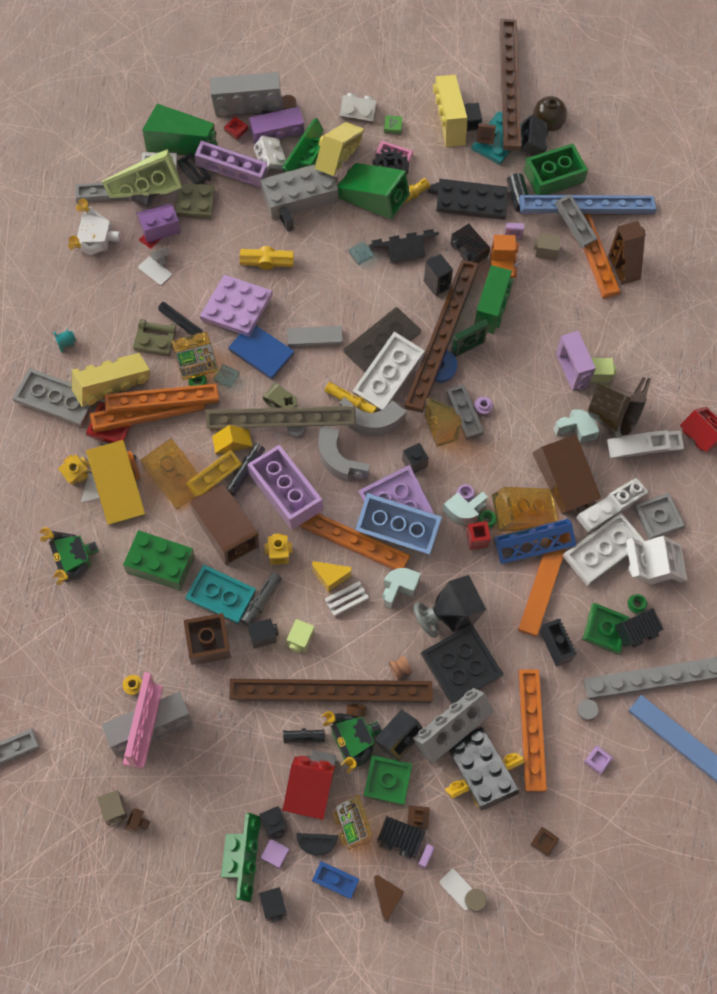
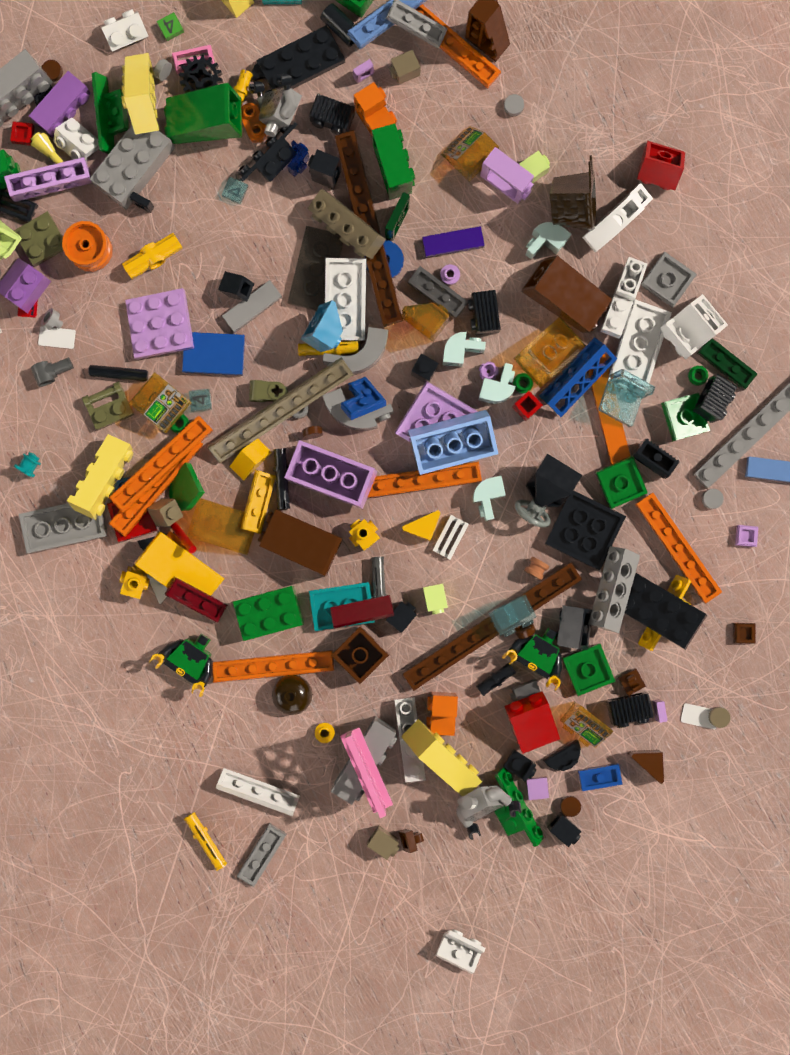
camera: 35 degrees left, 20 degrees up
none -> dark grey pin [30,357,74,387]
none -> light yellow cone [31,132,64,164]
none -> orange wheel [62,221,113,272]
none -> dark tan brick [147,498,183,527]
none -> light grey tile [154,59,172,81]
none -> dark red tile [165,576,228,623]
none -> green tile [169,462,205,511]
none -> red bar [170,522,196,553]
none -> orange tile [213,650,334,683]
none -> white plate [216,768,300,816]
none -> black brick [218,271,254,302]
none -> orange plate [241,103,267,143]
none -> light grey torso [249,74,302,137]
none -> dark brown cylinder [272,675,313,715]
none -> clear blue bracket [287,140,310,177]
none -> dark azure slope [300,300,343,352]
none -> reddish brown tile [302,426,323,439]
none -> dark tan brick [307,188,386,259]
none -> dark red tile [330,595,394,629]
none -> blue tile [341,377,386,420]
none -> white slope [395,697,426,783]
none -> light yellow wedge [401,719,482,797]
none -> dark purple tile [422,226,485,258]
none -> orange brick [426,692,458,736]
none -> white bracket [435,929,486,974]
none -> clear yellow slope [441,126,499,182]
none -> light aqua brick [442,332,486,367]
none -> light grey torso [456,786,522,840]
none -> black brick [468,290,501,336]
none -> clear light blue brick [488,595,537,637]
none -> light grey tile [504,94,524,116]
none -> reddish brown tile [560,795,581,817]
none -> green plate [595,456,648,509]
none -> clear light blue bracket [598,369,655,427]
none -> dark green tile [697,338,758,390]

